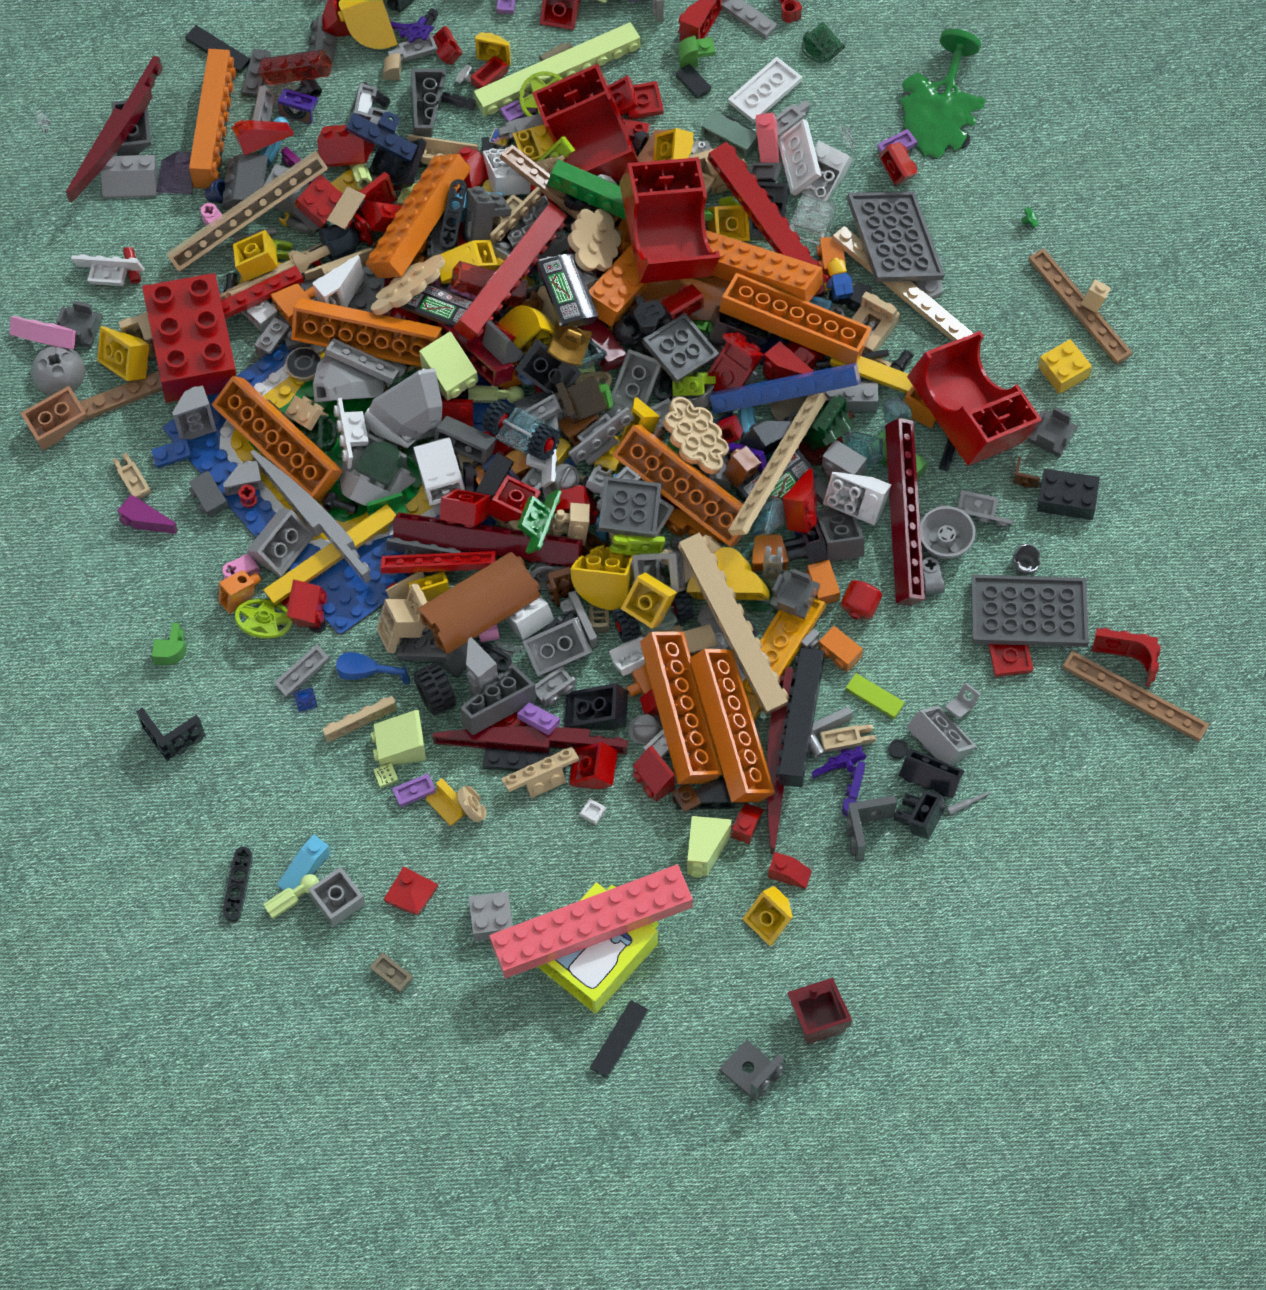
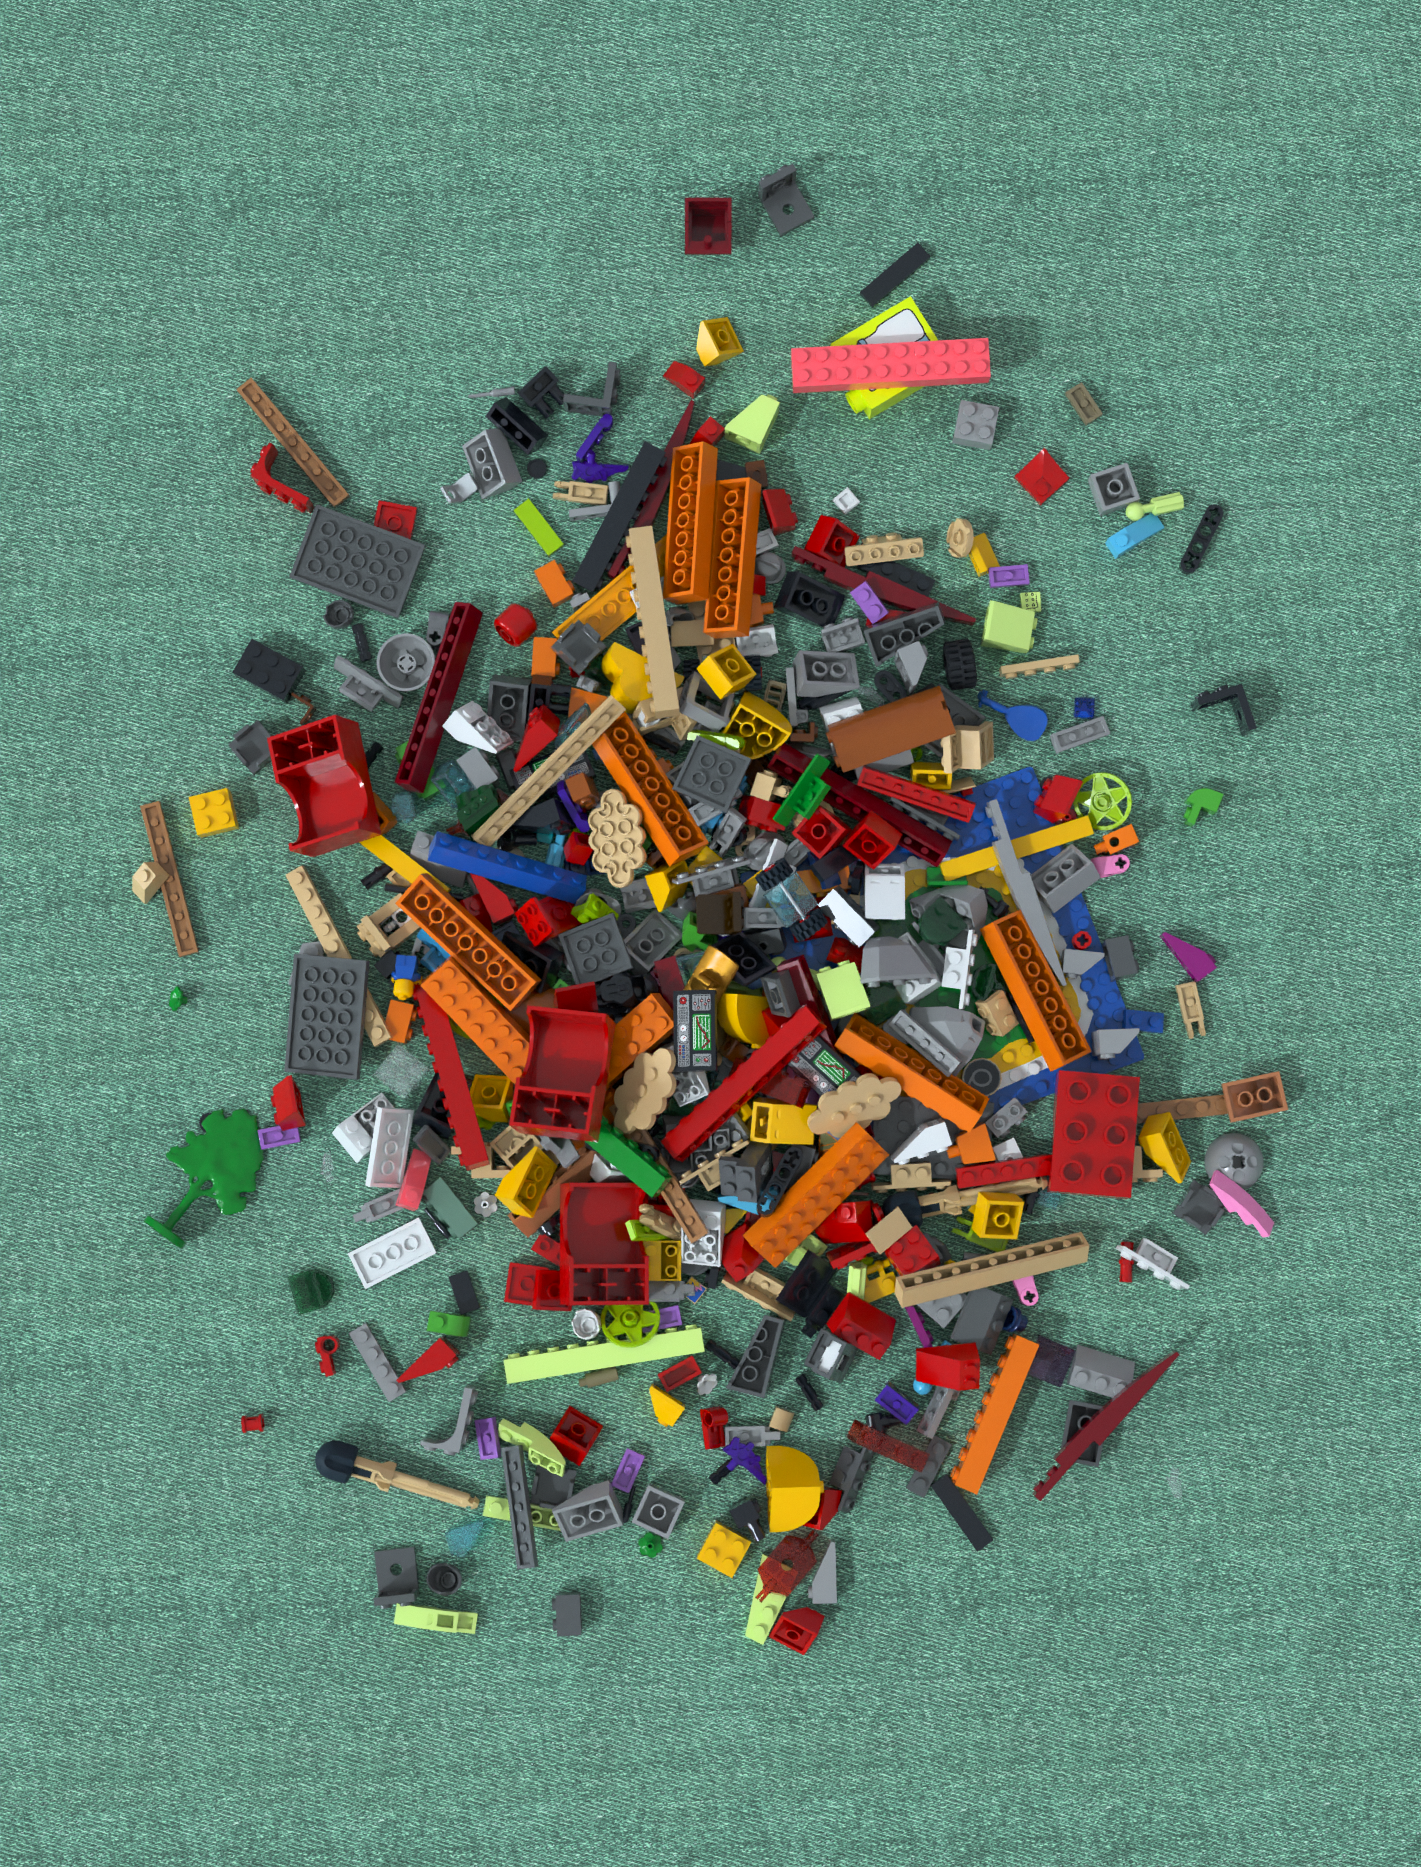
camera: 160 degrees left, 20 degrees up
dark blue plate [345,111,418,163] -> none
none -> black axle [352,624,372,662]

